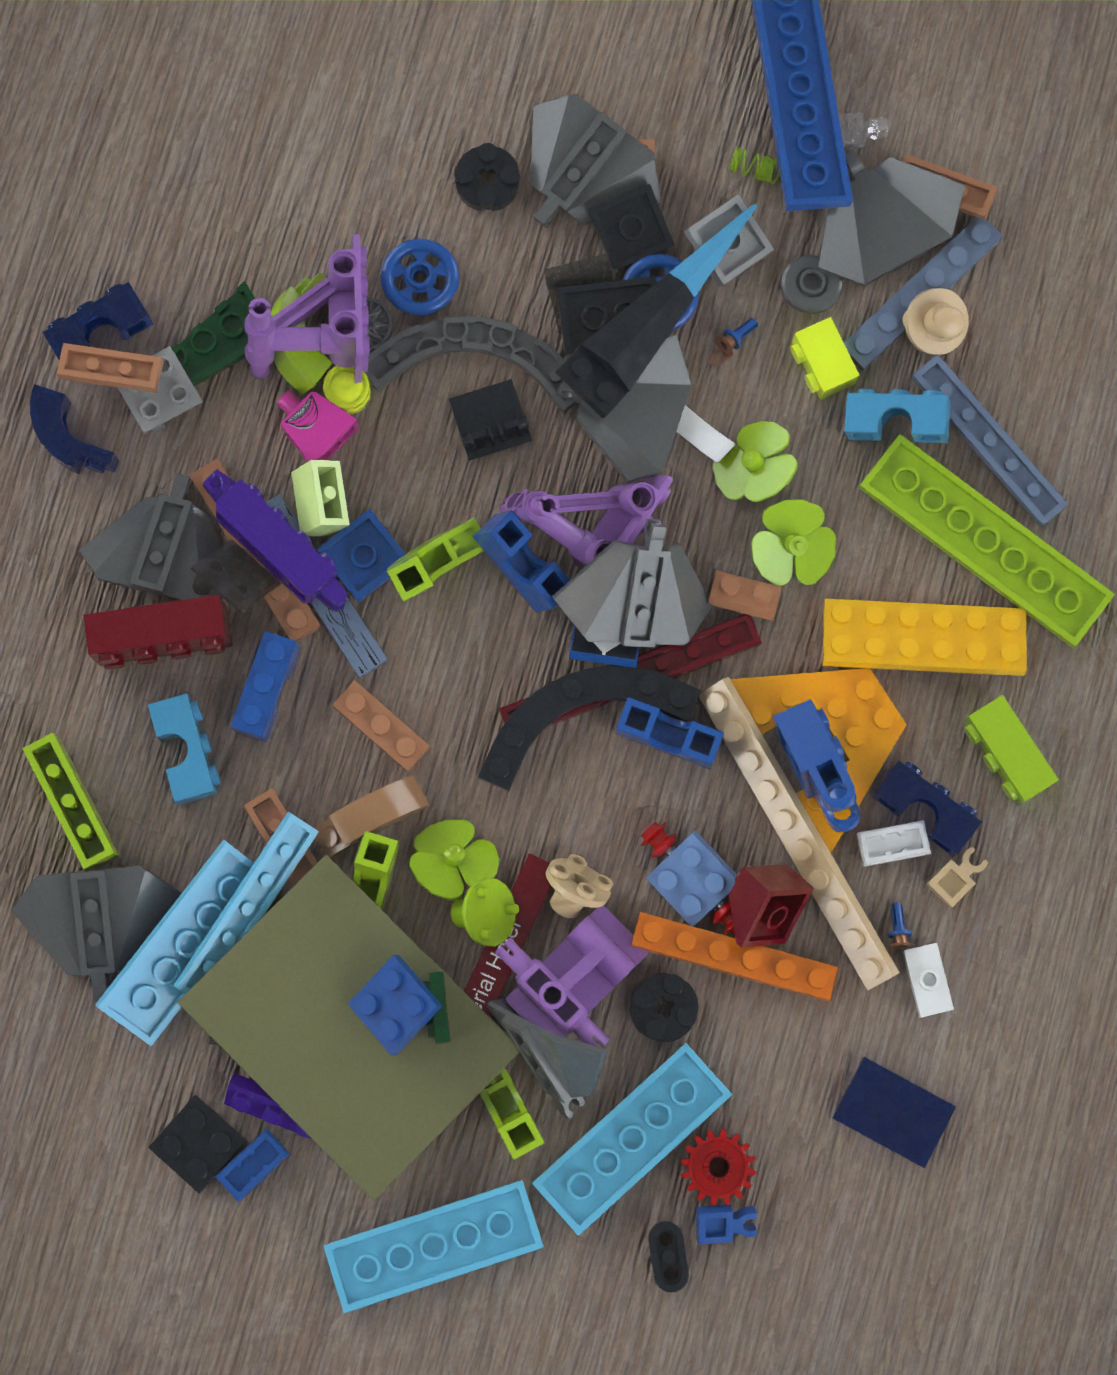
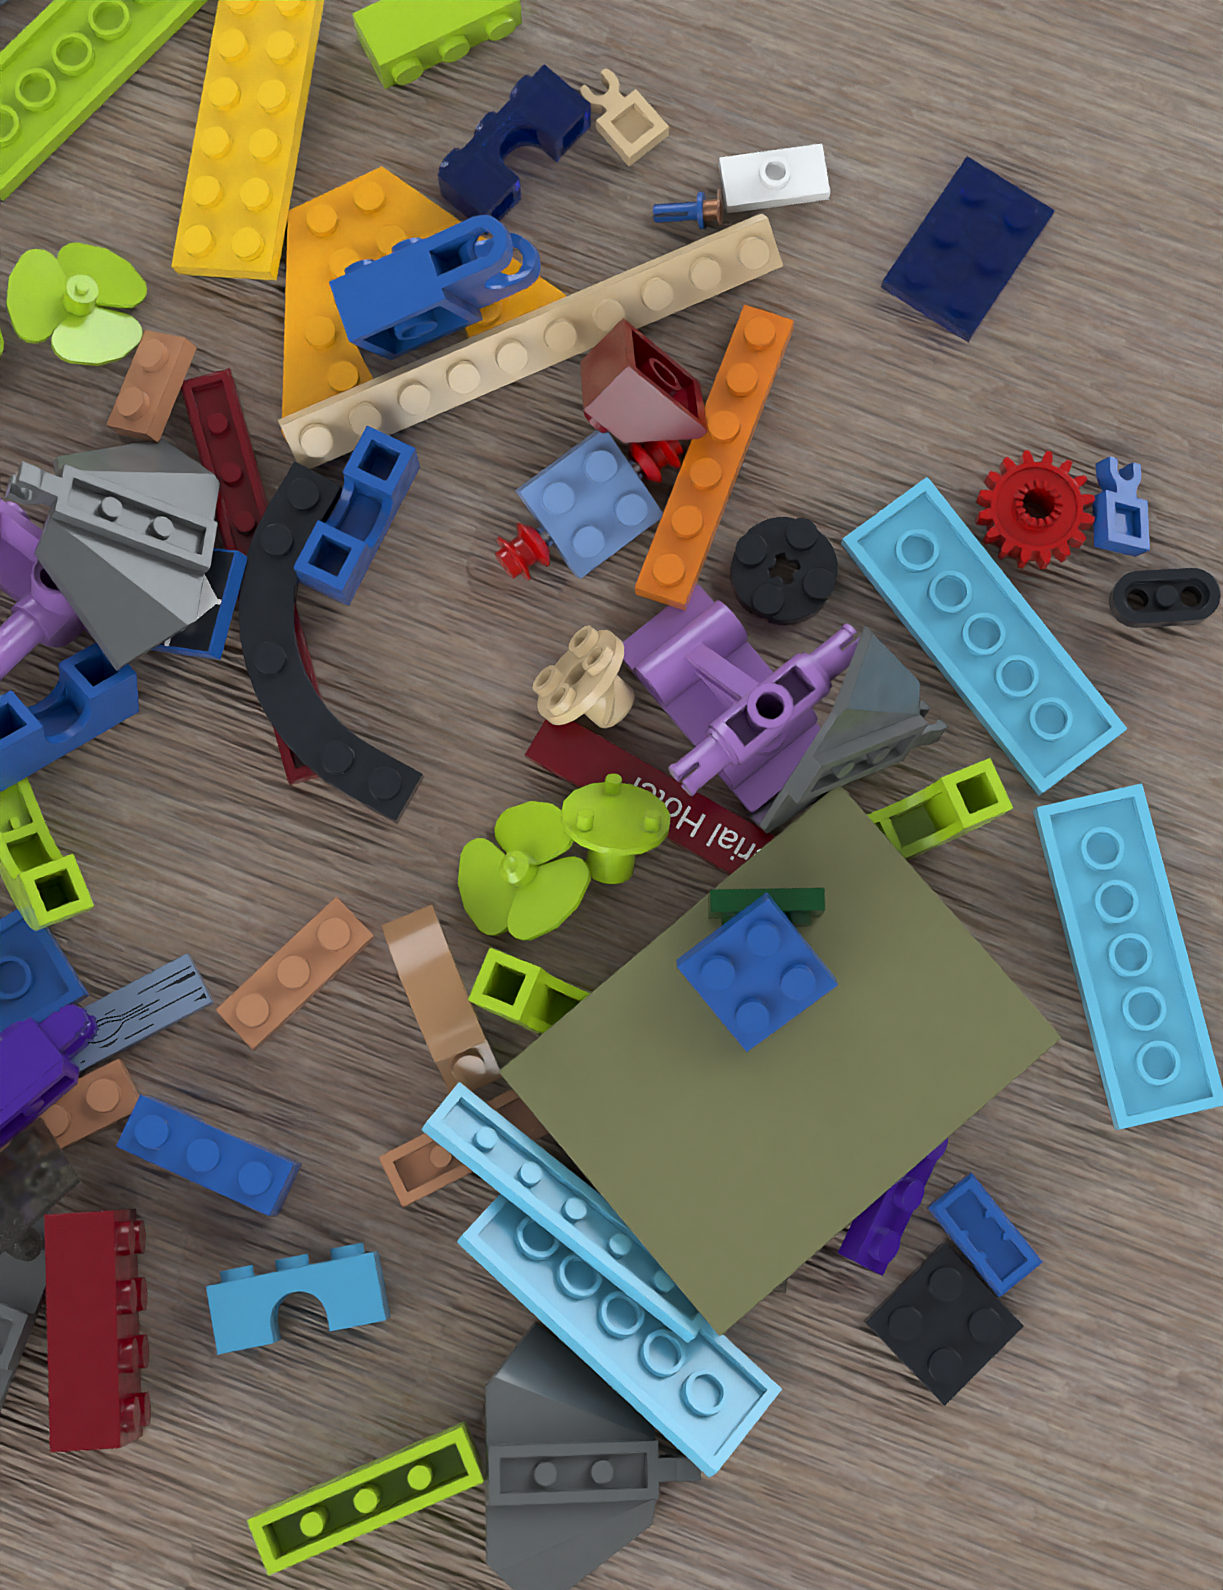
camera: 85 degrees left, 0 degrees up
white plate [856,820,931,867] -> none

